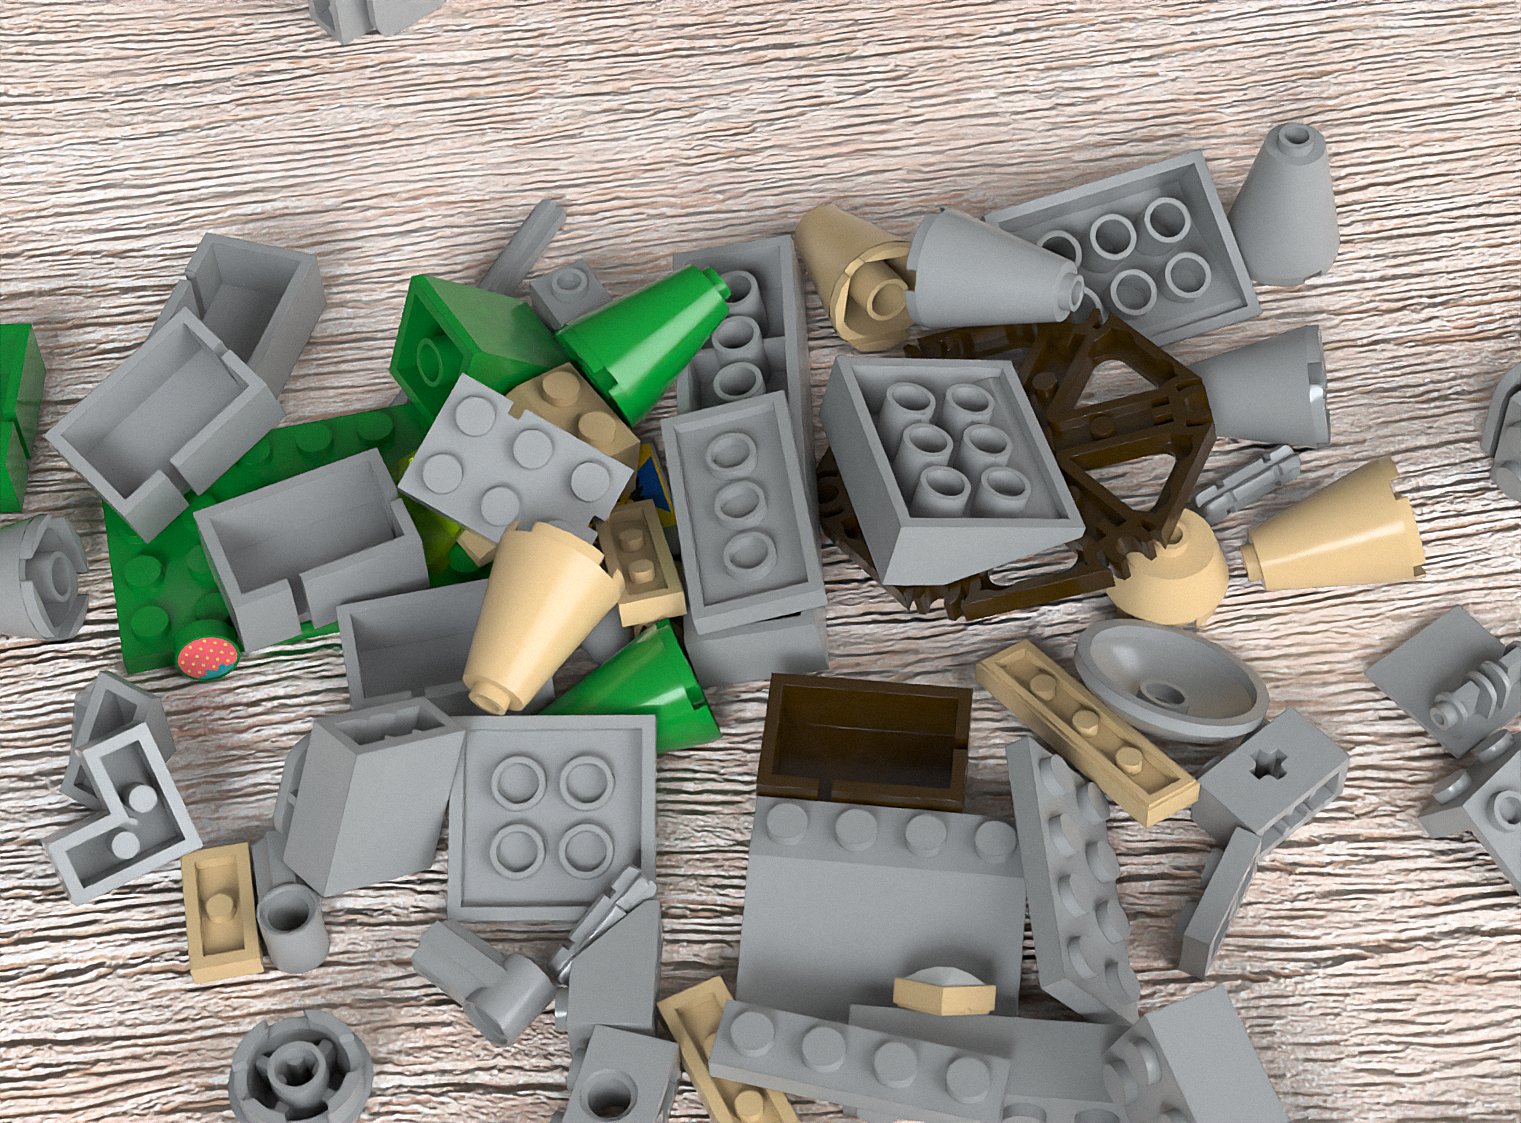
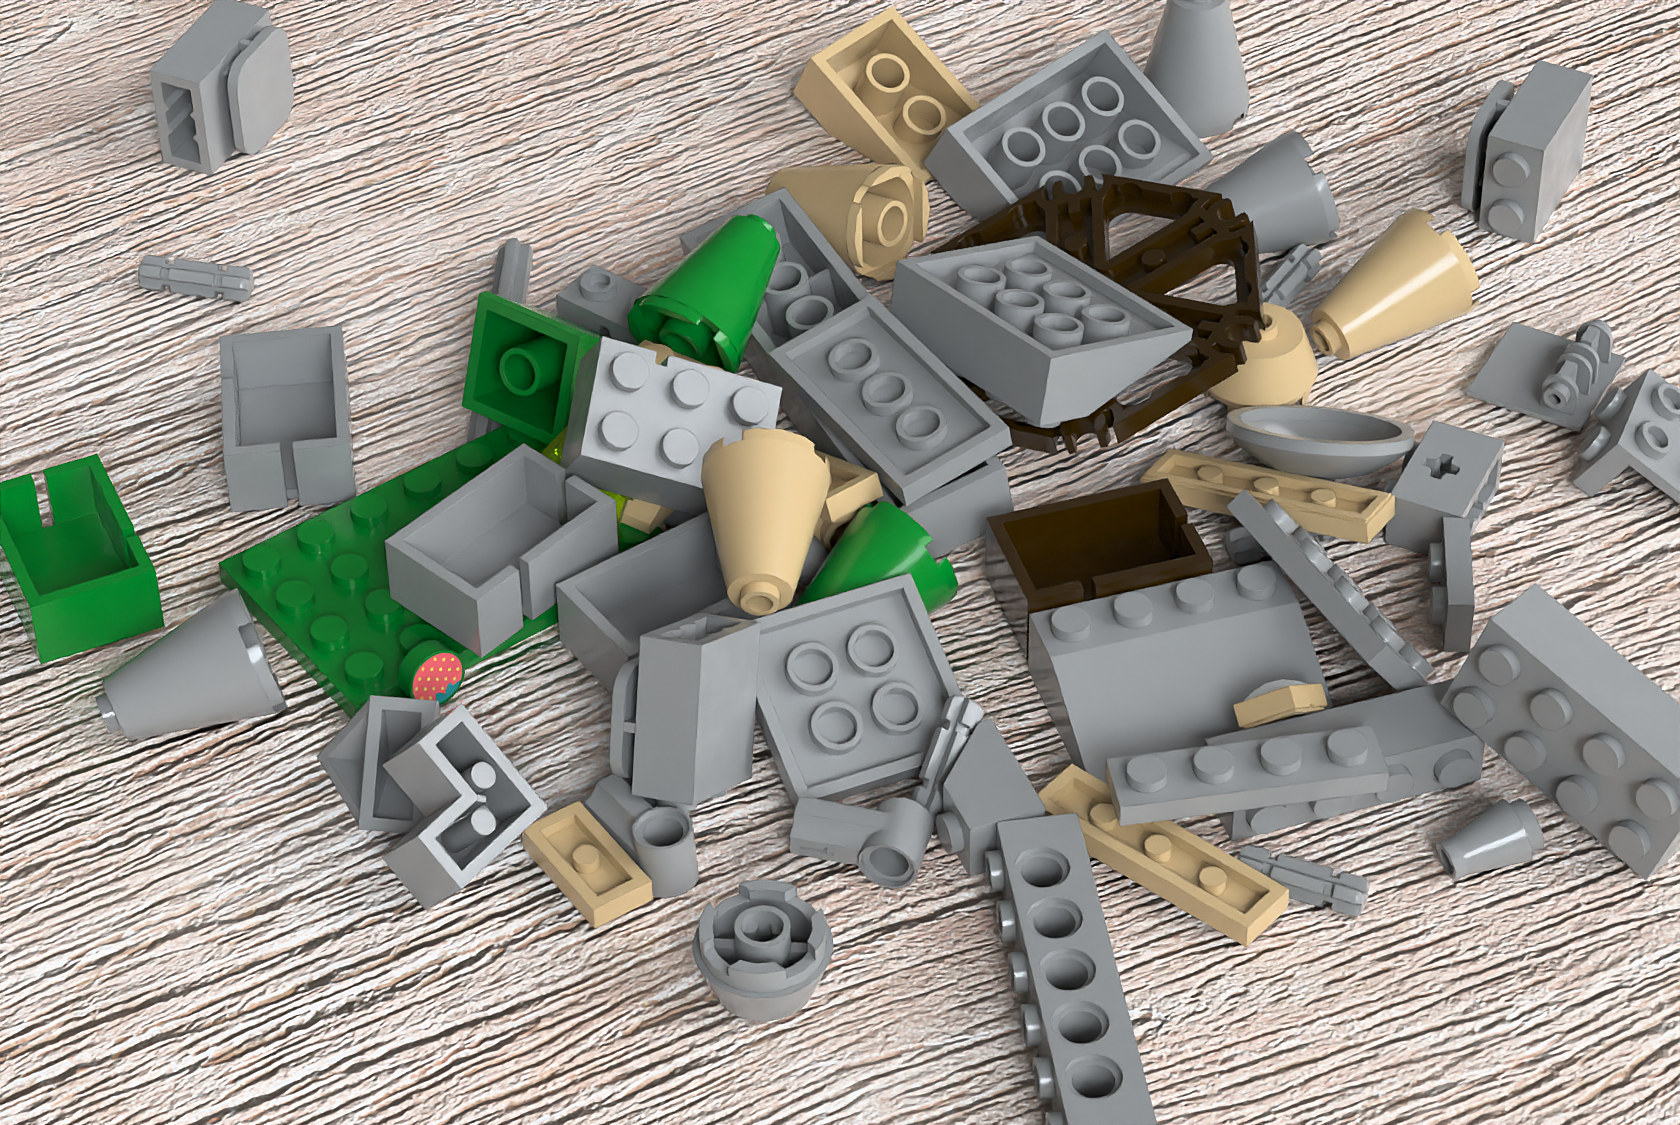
camera: 25 degrees left, 10 degrees down
light grey piece [43,306,287,544] -> none
light grey cone [905,207,1084,329] -> none
none -> light grey axle [138,255,254,302]
none -> tan slope [793,6,981,184]

